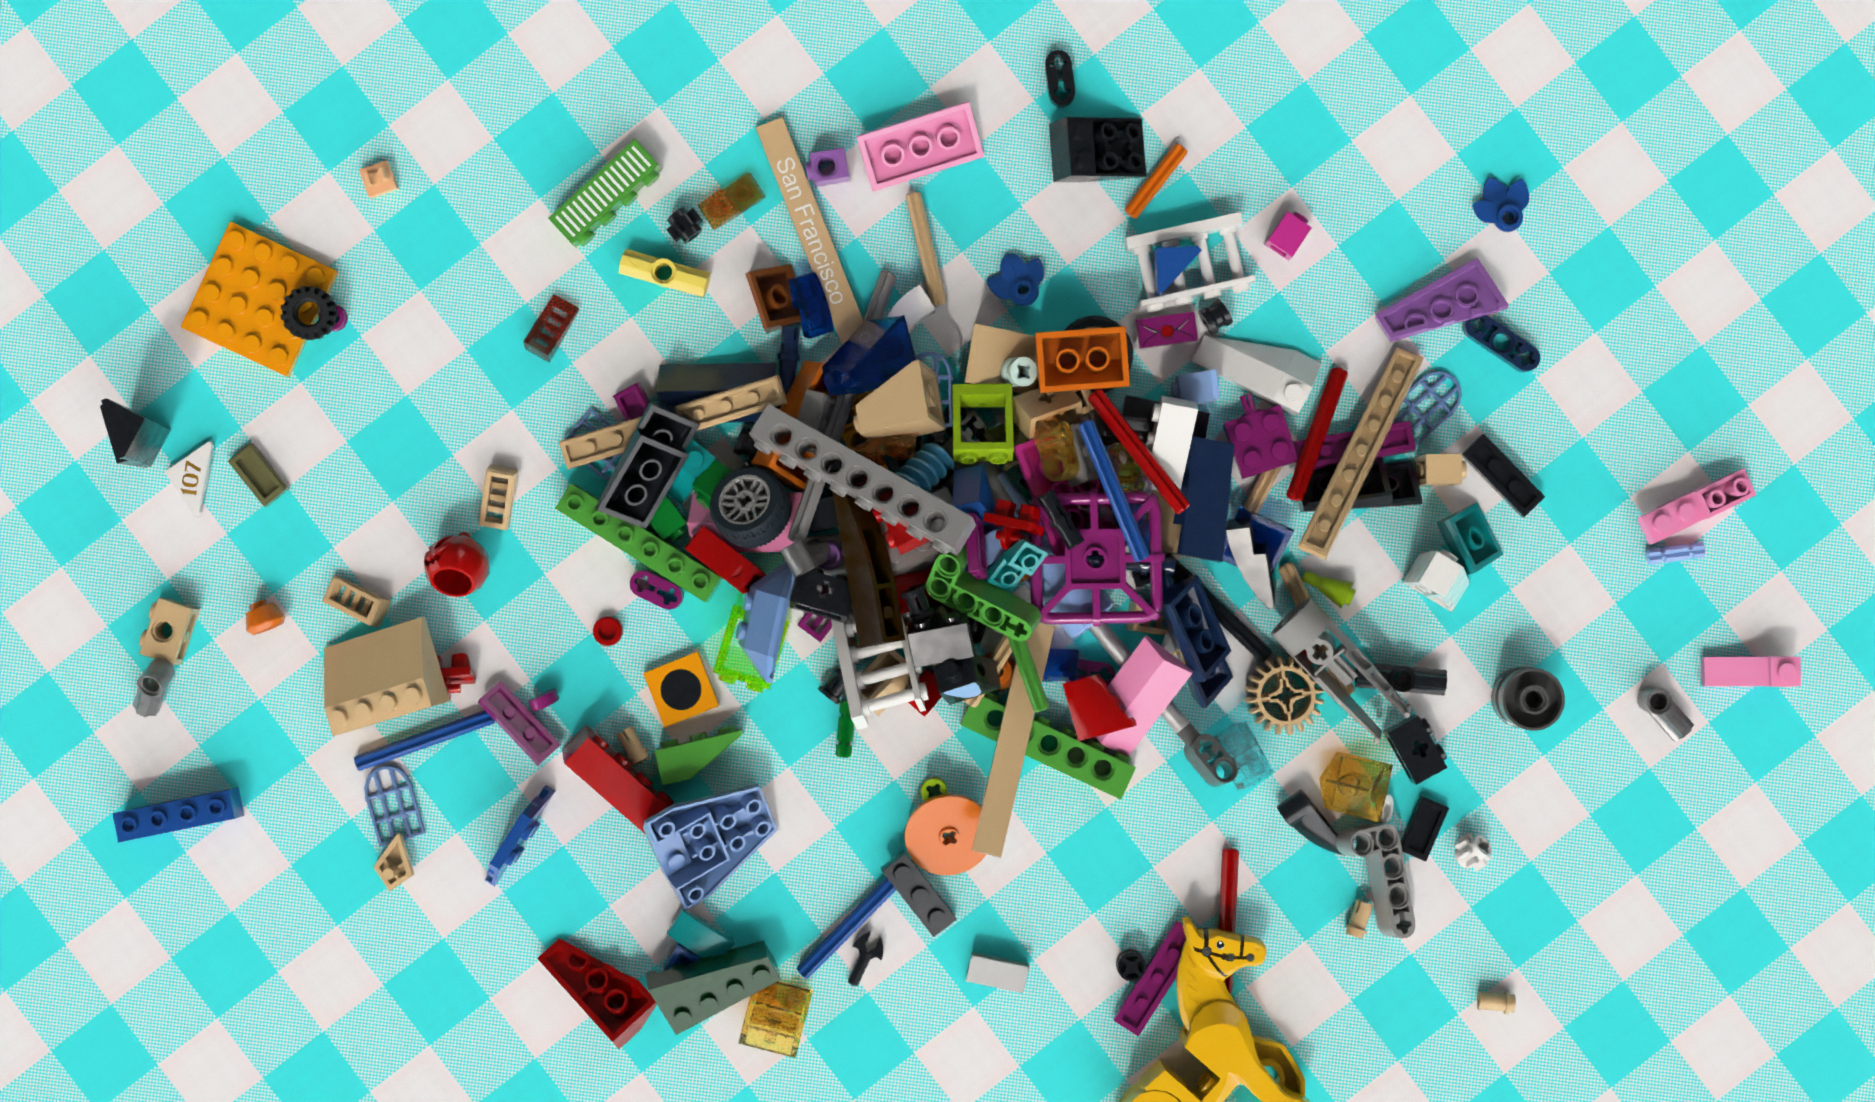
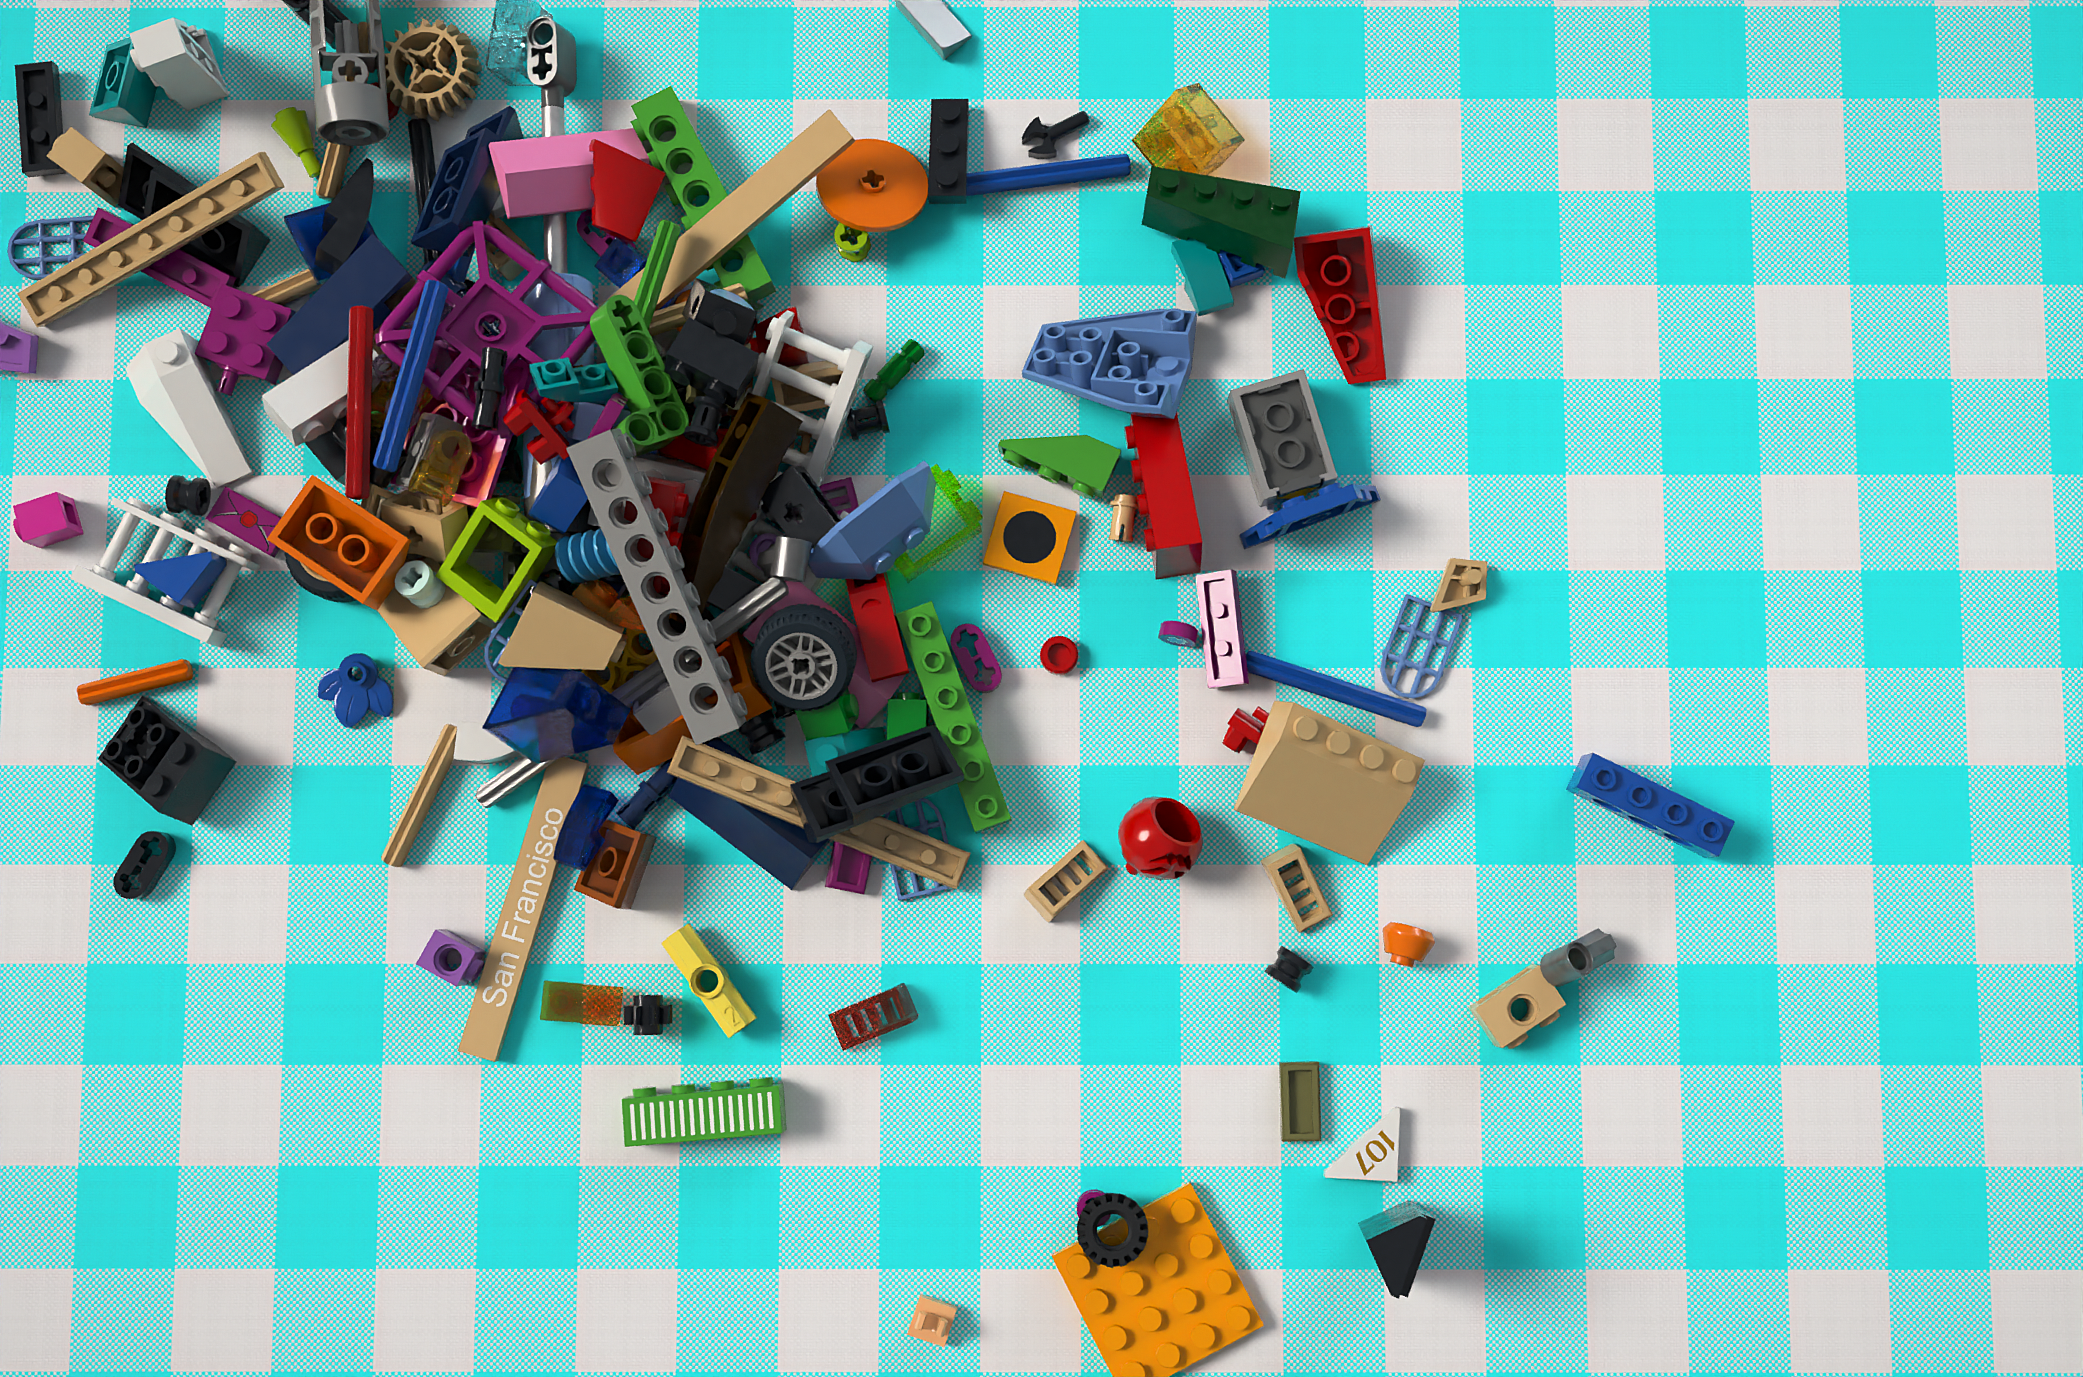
camera: 140 degrees left, 5 degrees down
bright pink slope [856,101,984,191] -> none
light blue slope [1171,369,1220,405] -> none
red axle [1286,367,1348,502] -> none
none -> dark grey piece [1227,369,1338,507]
none -> black wheel [1264,946,1314,993]

